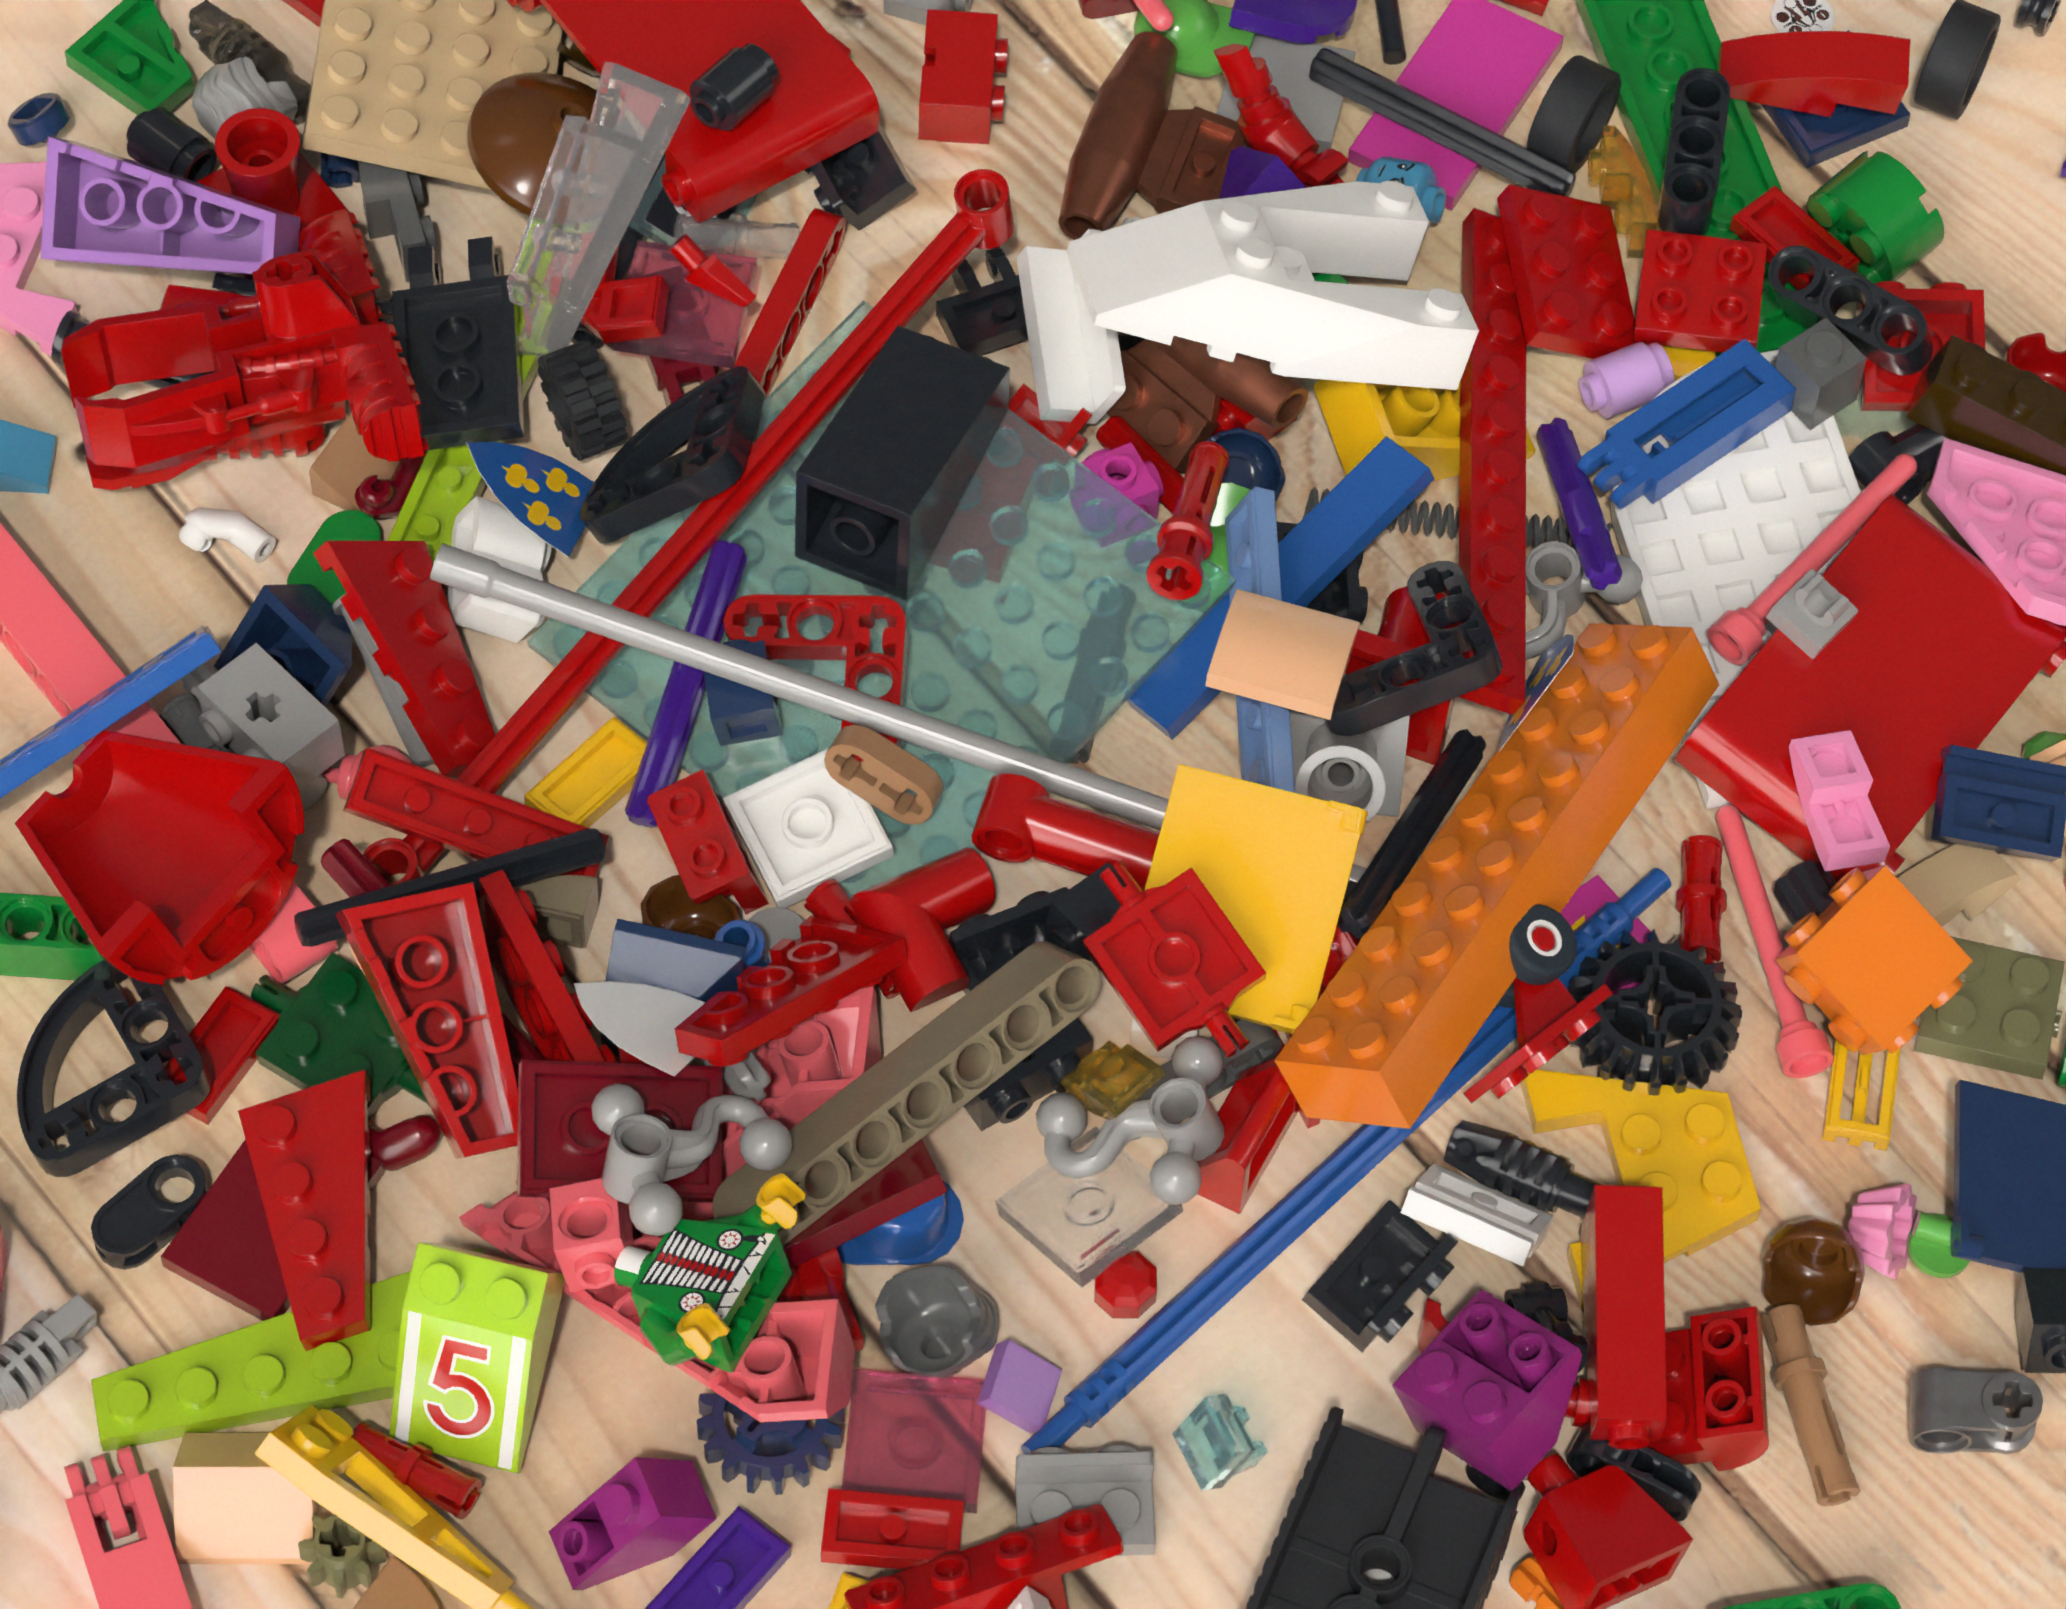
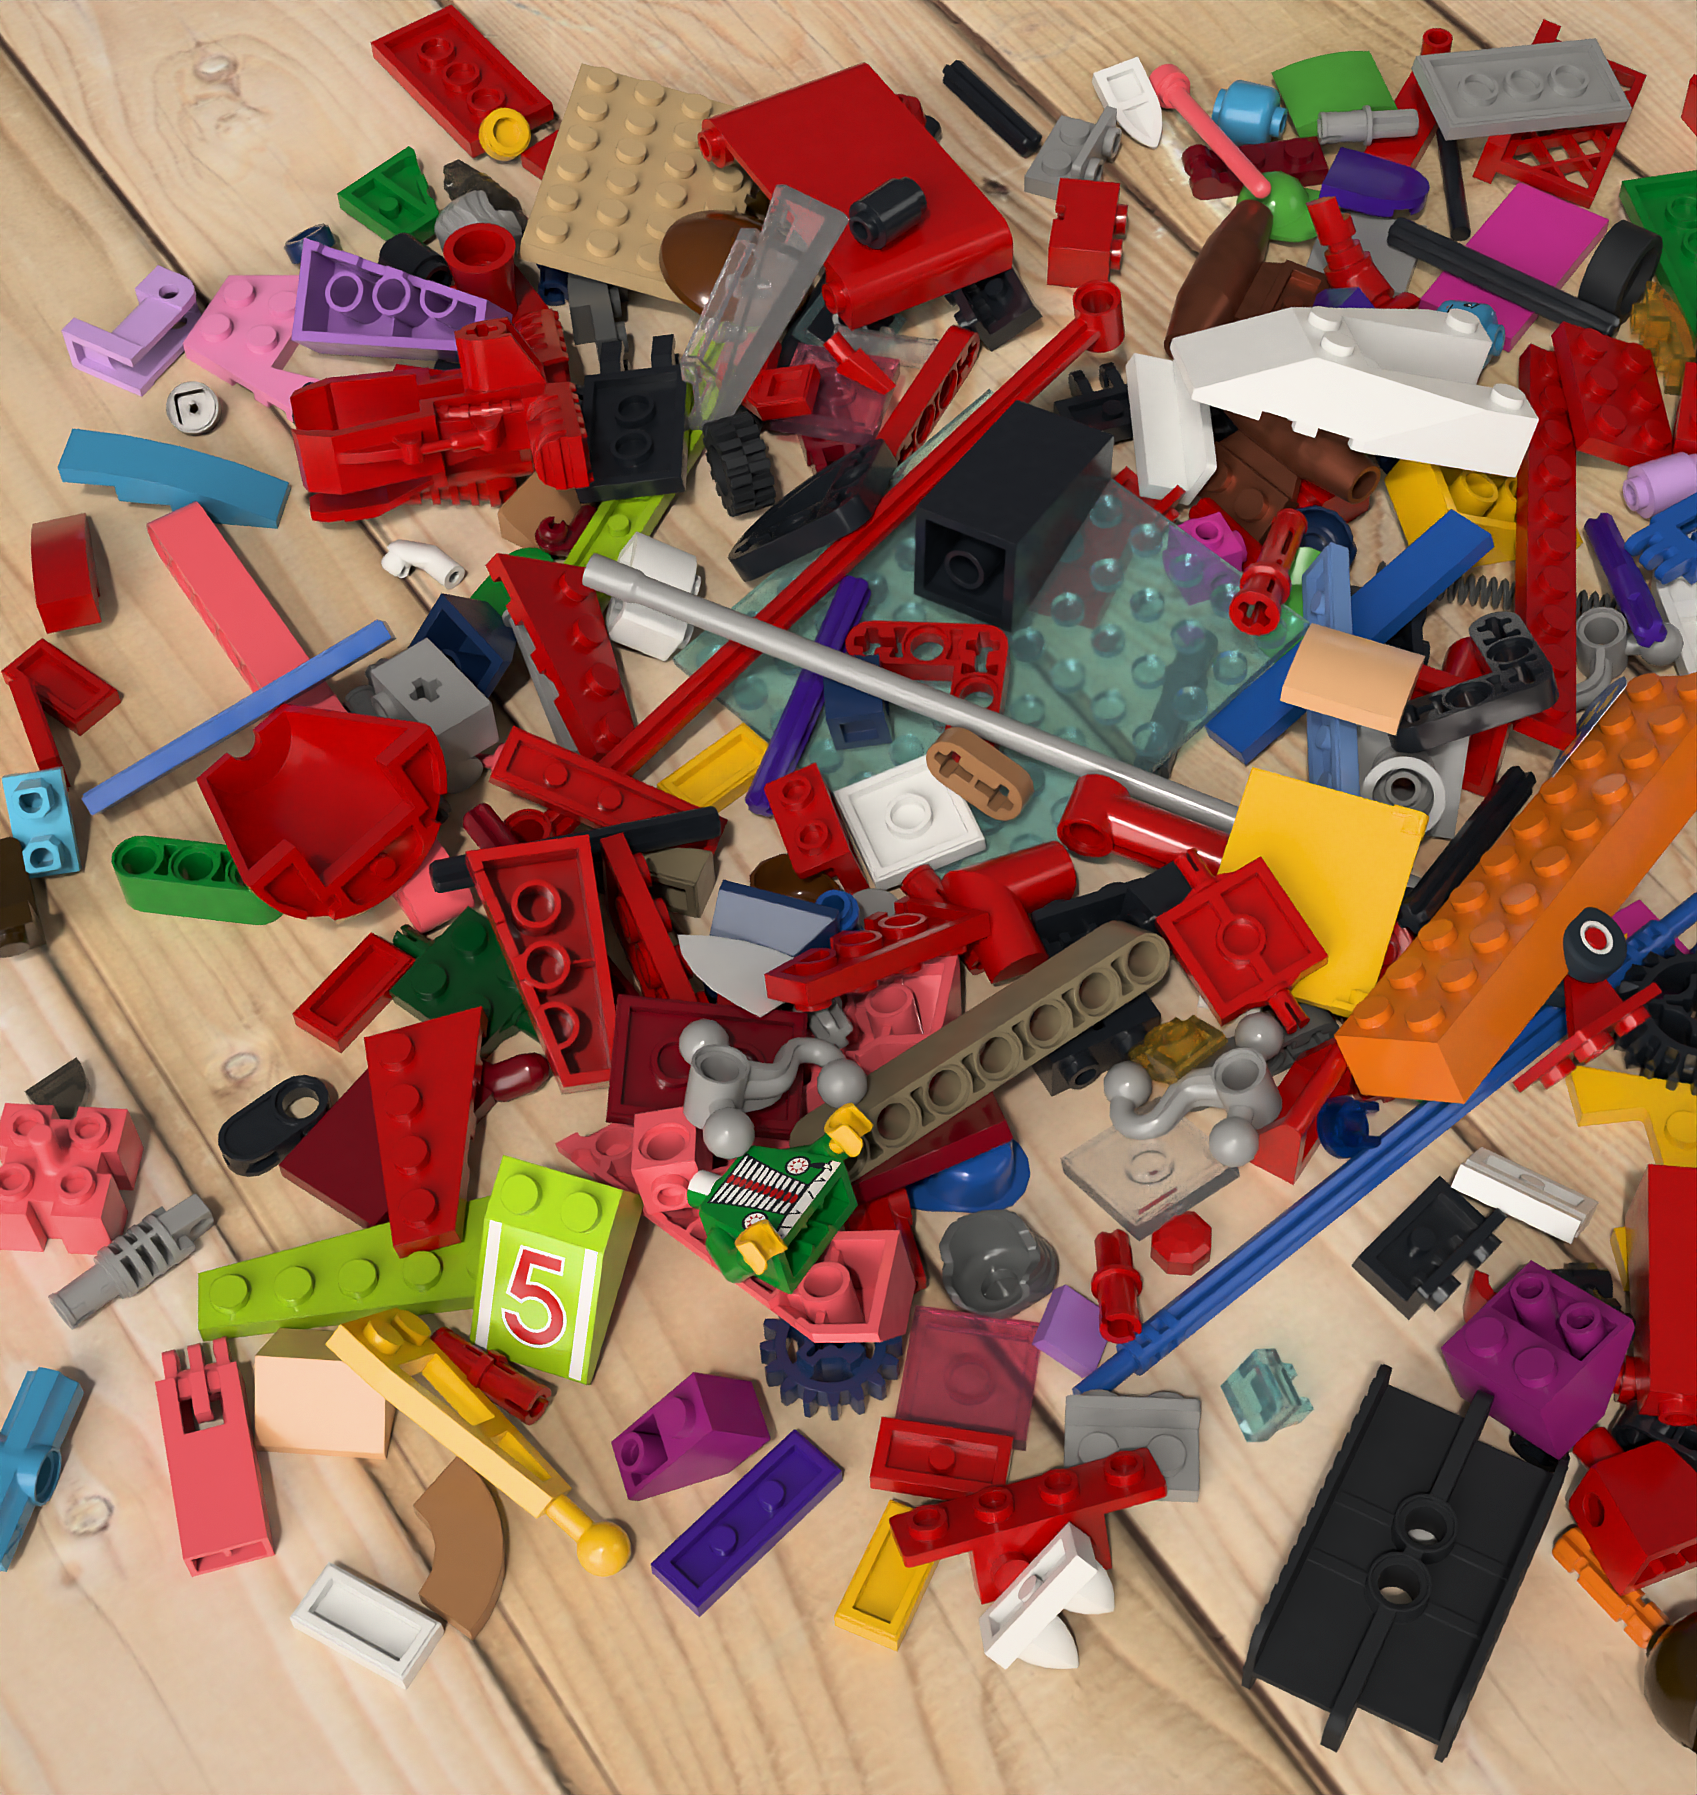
camera: 10 degrees right, 5 degrees down
black beam [17,959,212,1177] -> none
olive gear [298,1515,387,1598] -> none
blue sticker [467,442,594,557] -> none
black hinge [1444,1120,1604,1219] -> none
none -> red axle [1091,1229,1142,1344]
none -> clear blue plate [1317,1095,1381,1159]

